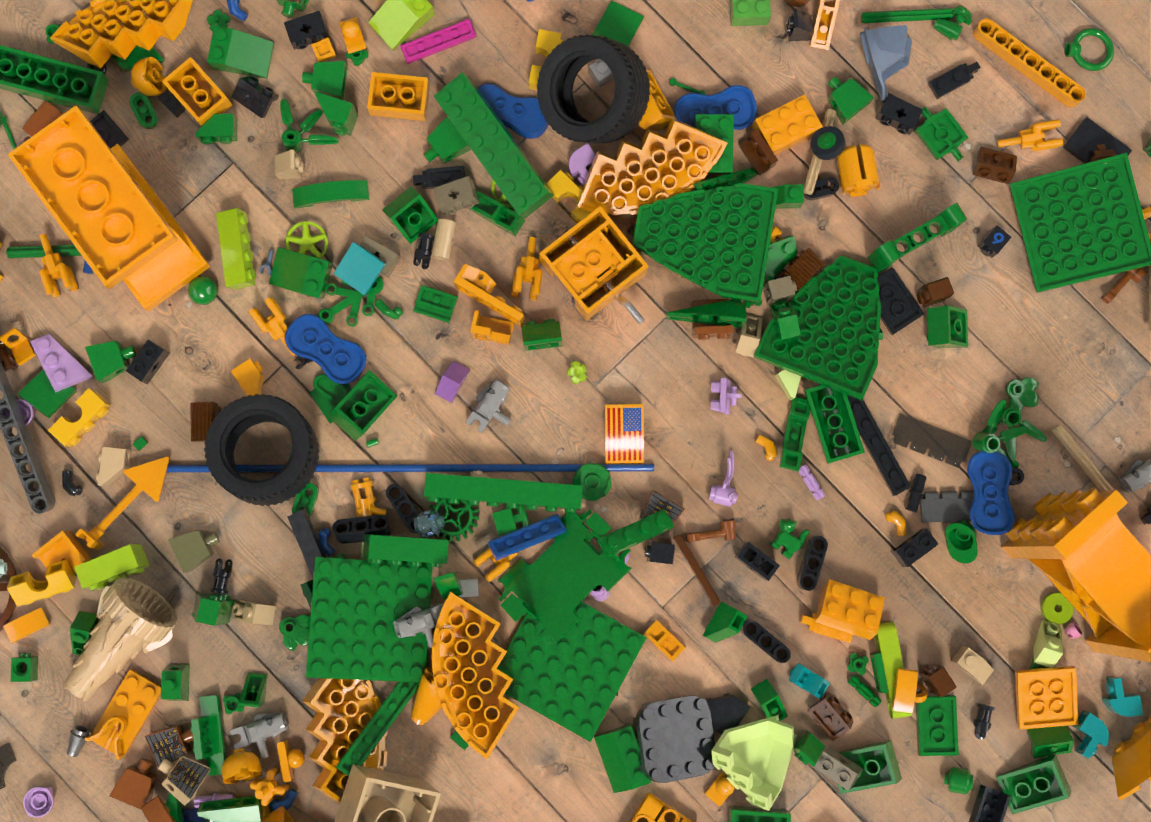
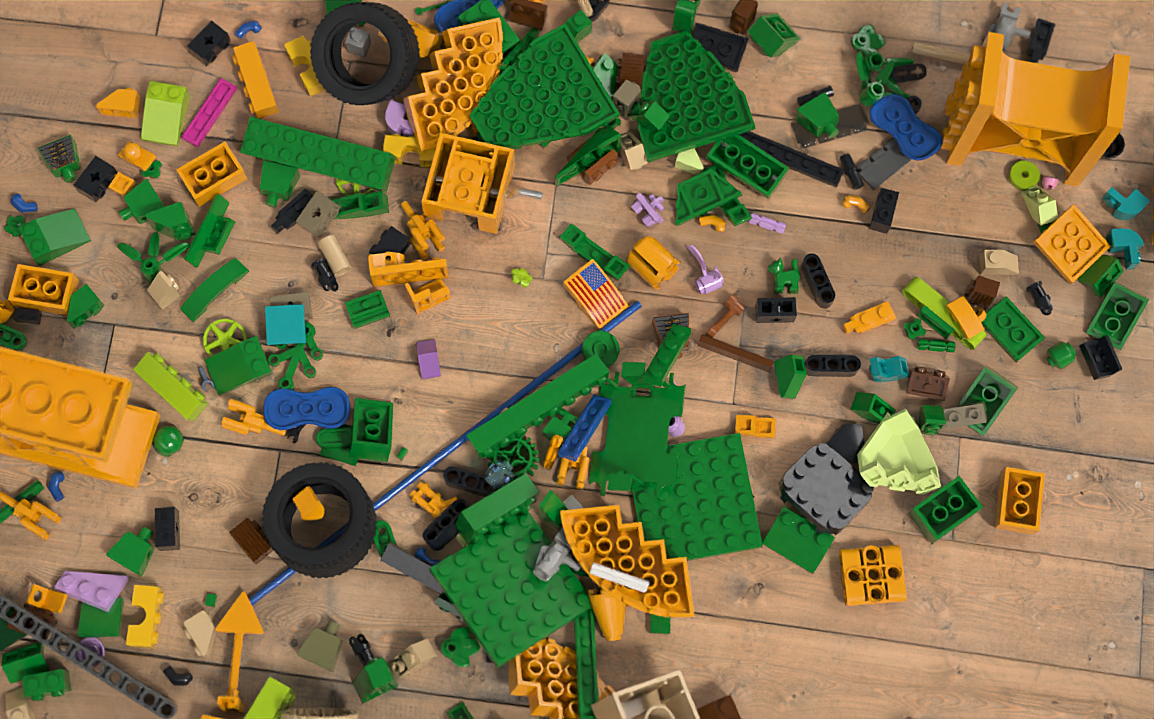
camera: 35 degrees left, 10 degrees down
black bracket [231,76,279,118] -> none
light orange slope [231,358,264,396] -> none
green arm [375,299,403,320] -> none
green slope [382,186,438,244] -> none
light grey piece [466,379,511,433] -> none
blue plate [477,83,548,139] -> none
green slope [521,319,562,351] -> none
black brick [644,542,675,564] -> none
light orange tile [704,770,735,807] -> none
light orange brick [814,579,885,640] -> none
green piece [945,519,978,564] -> none
none -> green bracket [184,194,236,267]
none -> light orange brick [232,41,279,119]
none -> light orange tile [293,486,324,520]
none -> black slope [369,226,411,258]
none -> light orange axle [542,434,563,470]
none -> green slope [560,223,630,281]
none -> white axle [590,563,649,592]
none -> light orange cylinder [626,236,681,290]
none -> green wing [675,169,743,226]
none -> green torso [795,92,839,138]
none -> black axle [797,85,834,107]
none -> black beam [891,63,927,83]

